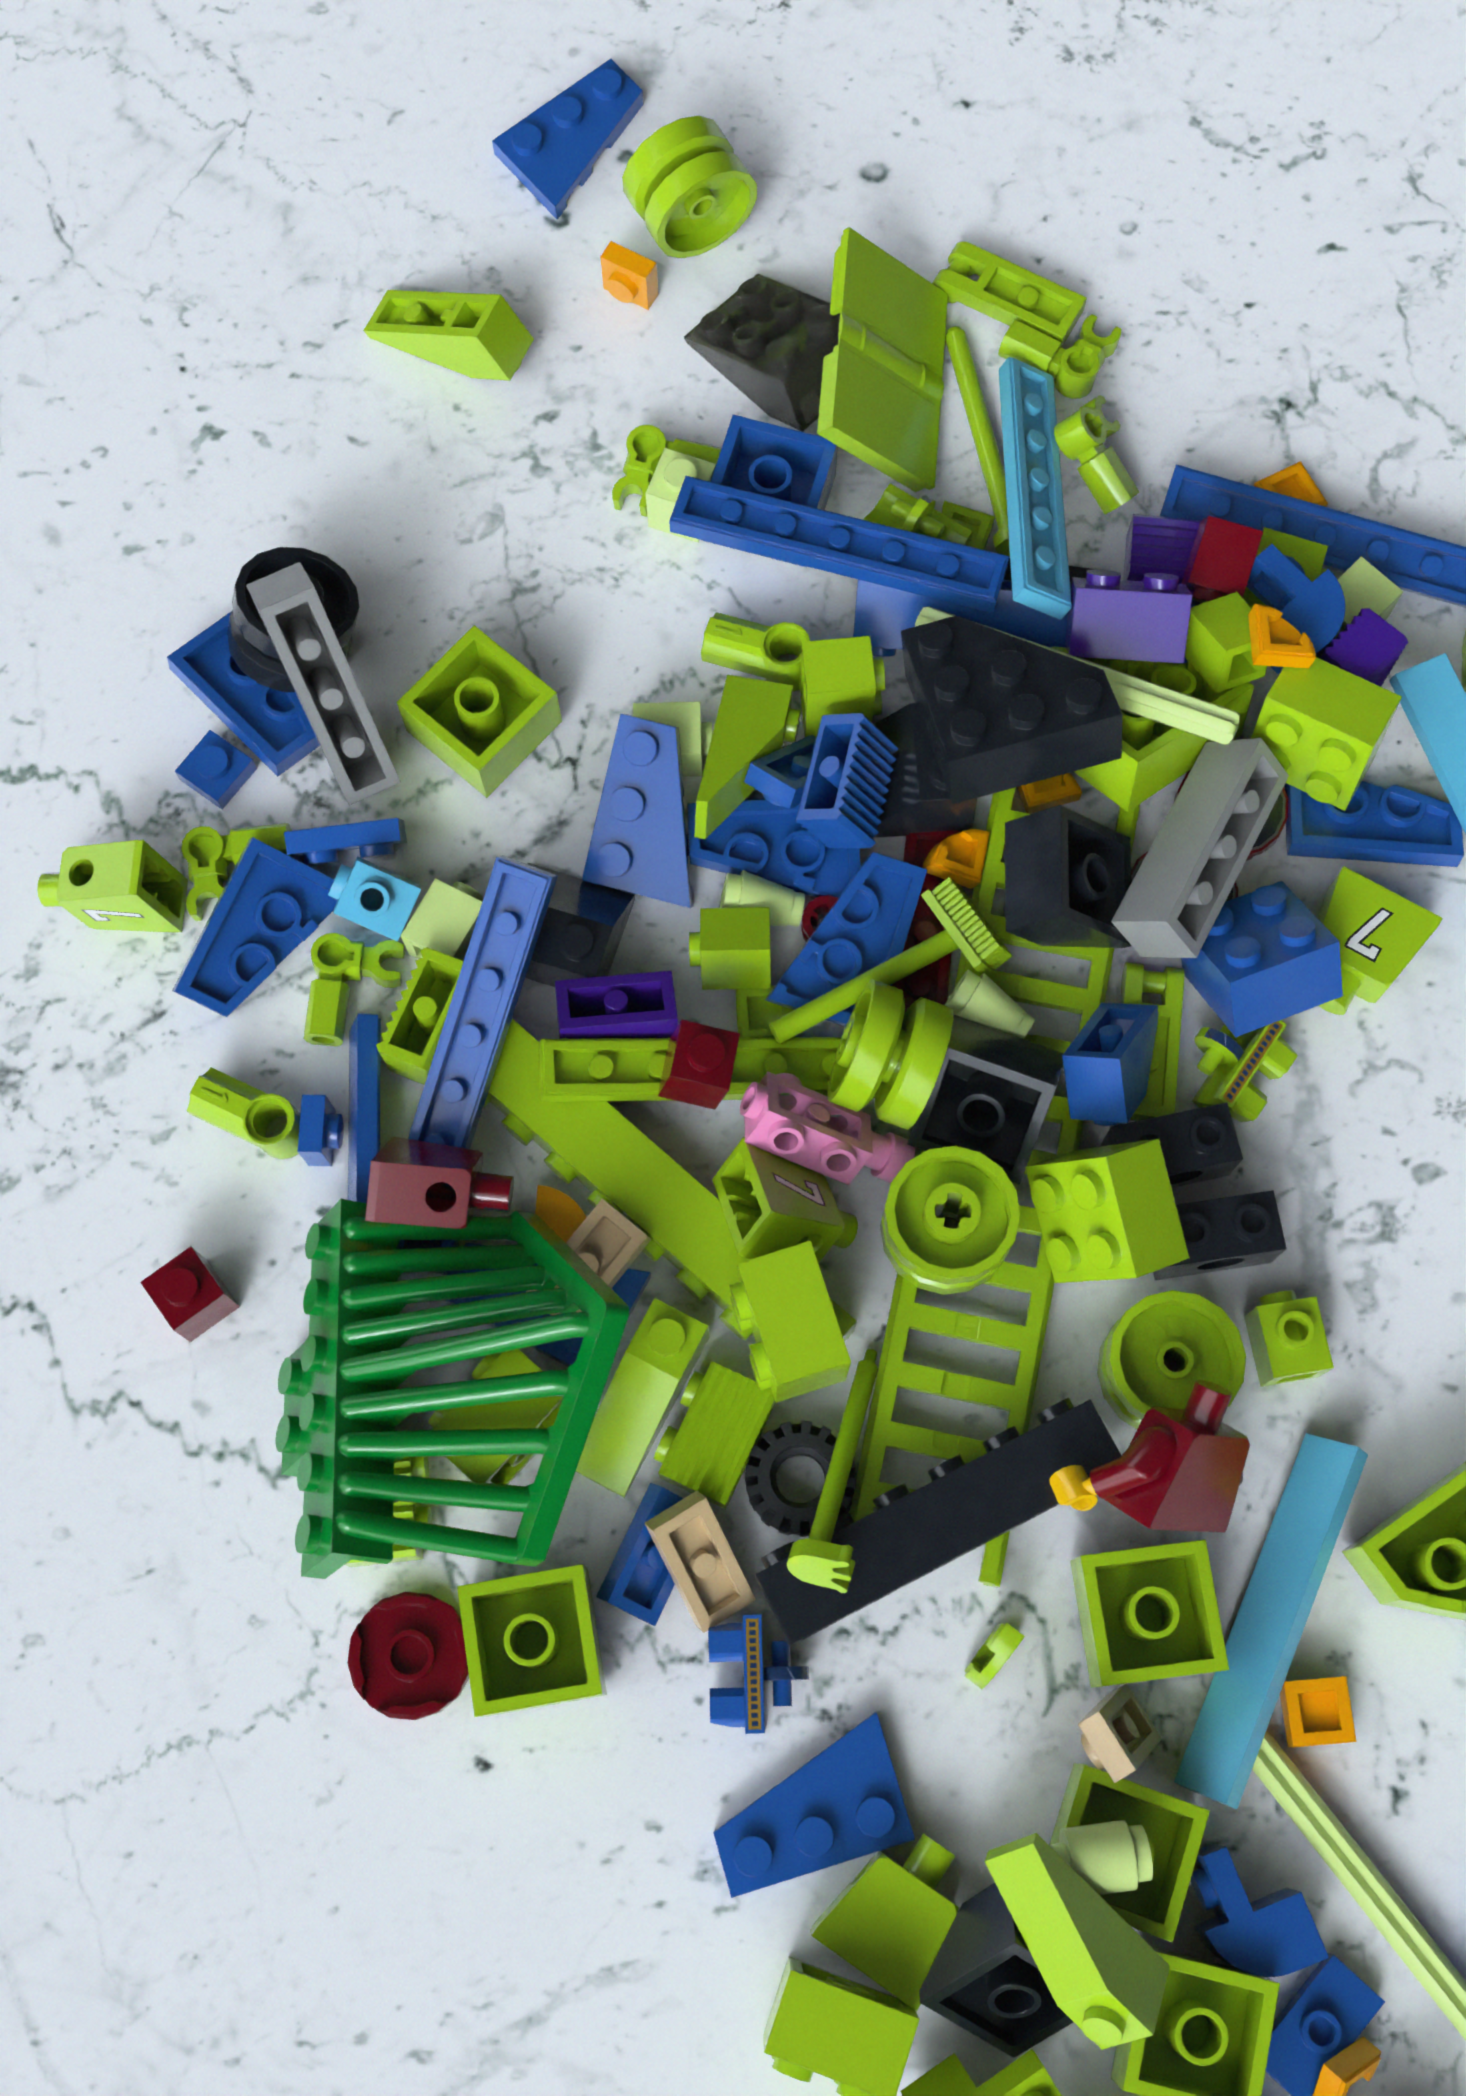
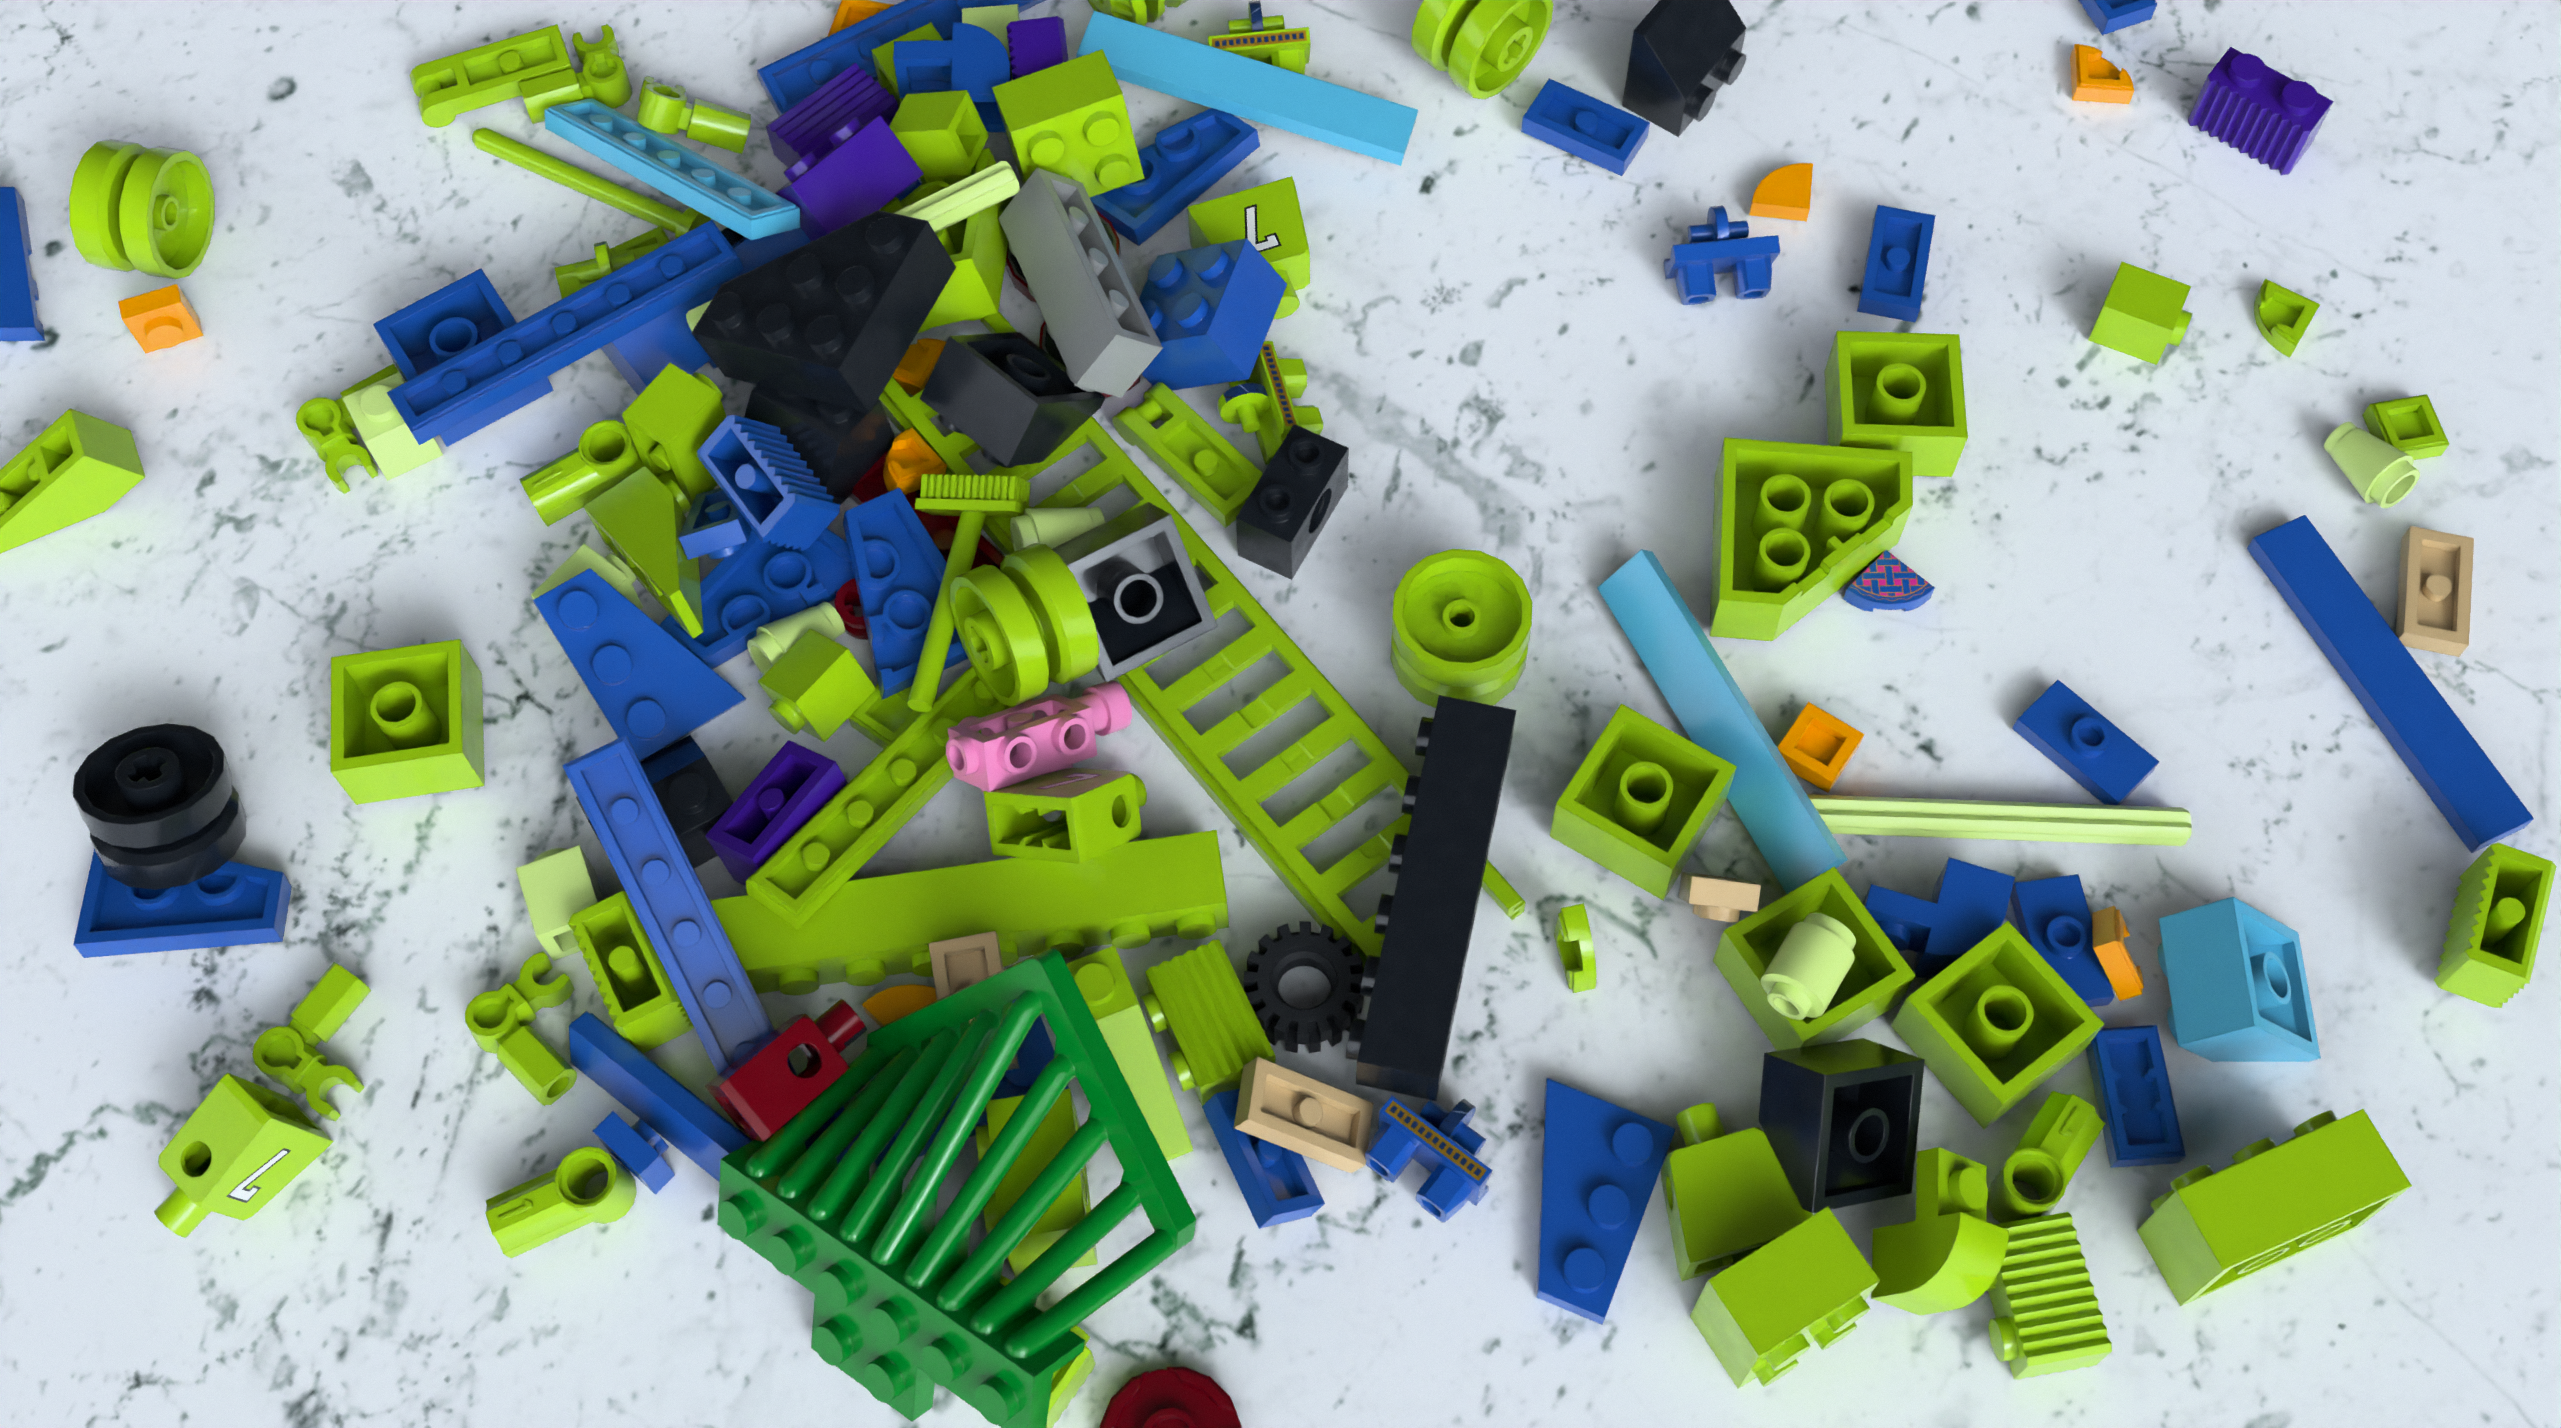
camera: 50 degrees left, 10 degrees down
dark red brick [140,1246,240,1342] -> none
blue wing [172,837,337,1017] -> none
blue plate [175,730,257,810] -> none
light grey brick [246,562,401,806] -> none
blue plate [284,818,407,866] -> none
medium azure brick [328,856,421,942] -> none
lime brick [457,1564,607,1717] -> none
dark red brick [658,1019,740,1110] -> none
clear smoke slope [684,274,840,432] -> none
lime brick [730,1240,851,1403] -> none
lime piece [787,1349,878,1593] -> none
lime piece [817,227,948,492] -> none
lime wheel [880,1146,1021,1295] -> none
lime slope [984,1833,1170,2050] -> none
lime brick [1025,1139,1189,1283] -> none
dark red torso [1049,1379,1250,1533] -> none
blue slope [1062,1003,1159,1126] -> none
black brick [1153,1190,1287,1280] -> none
dark red brick [1181,516,1264,603] -> none
lime brick [1244,1290,1334,1387] -> none
light orange tile [1248,604,1316,669] -> none

